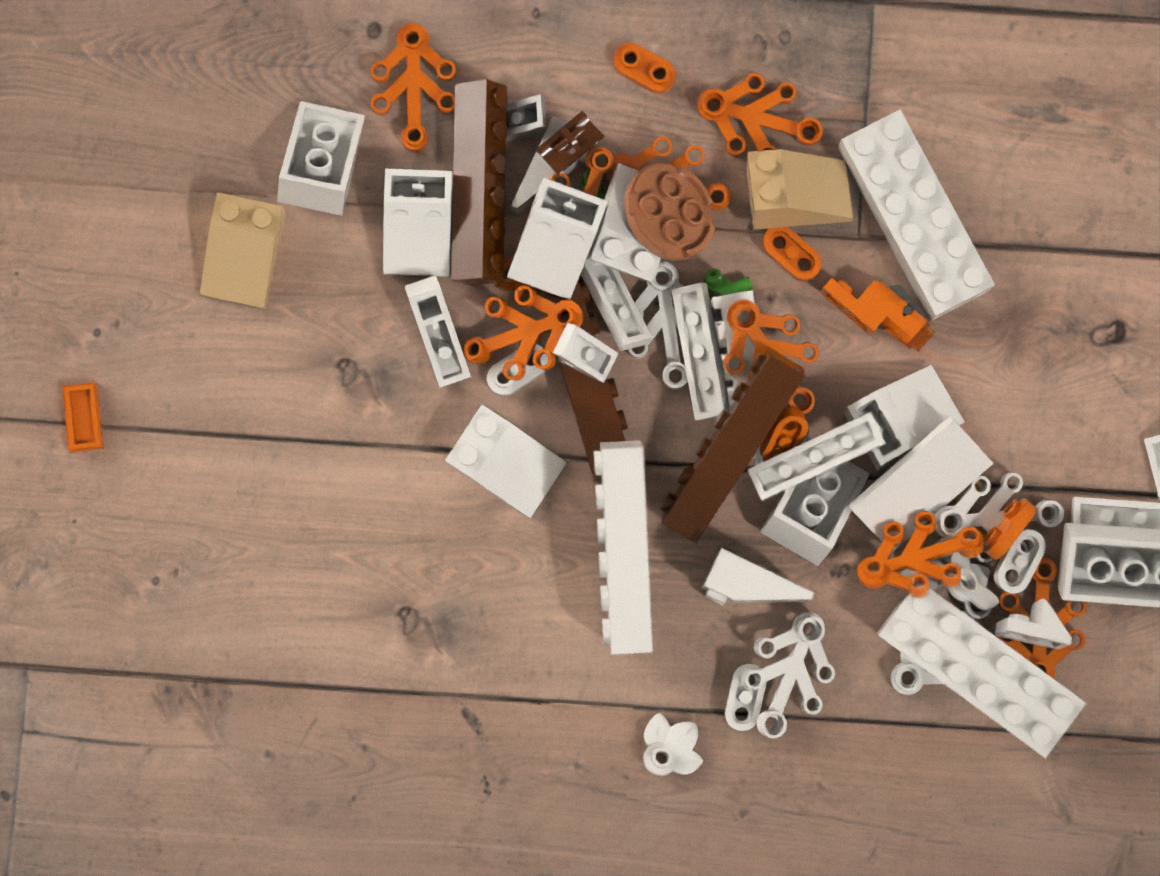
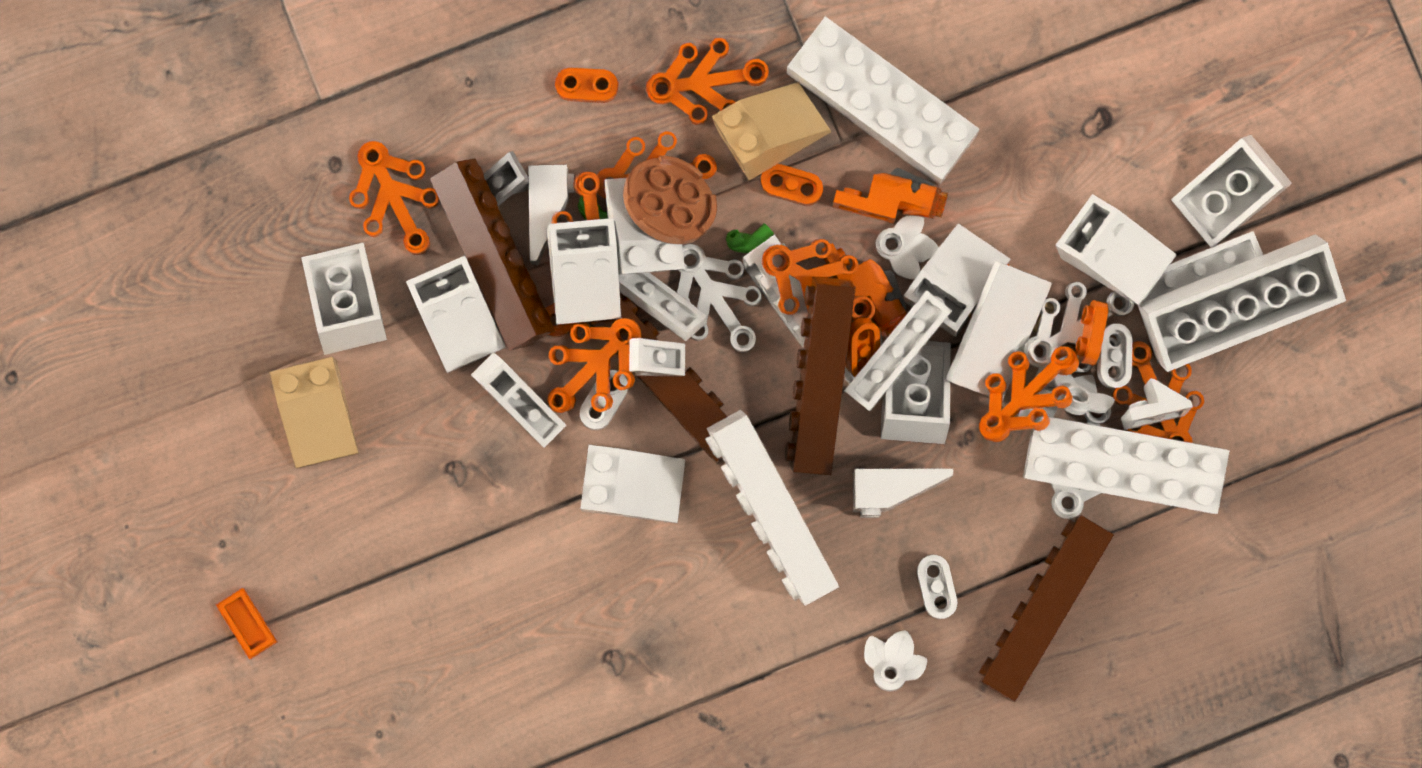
camera: 20 degrees left, 0 degrees up
reddish brown hips [536,111,604,176] -> none
white plate [671,282,730,421] -> none
white plant [741,612,835,738] -> none
none -> orange plate [821,243,907,337]
none -> white plate [875,216,939,280]
none -> reddish brown brick [978,515,1114,702]
none -> white slope [1056,194,1176,306]

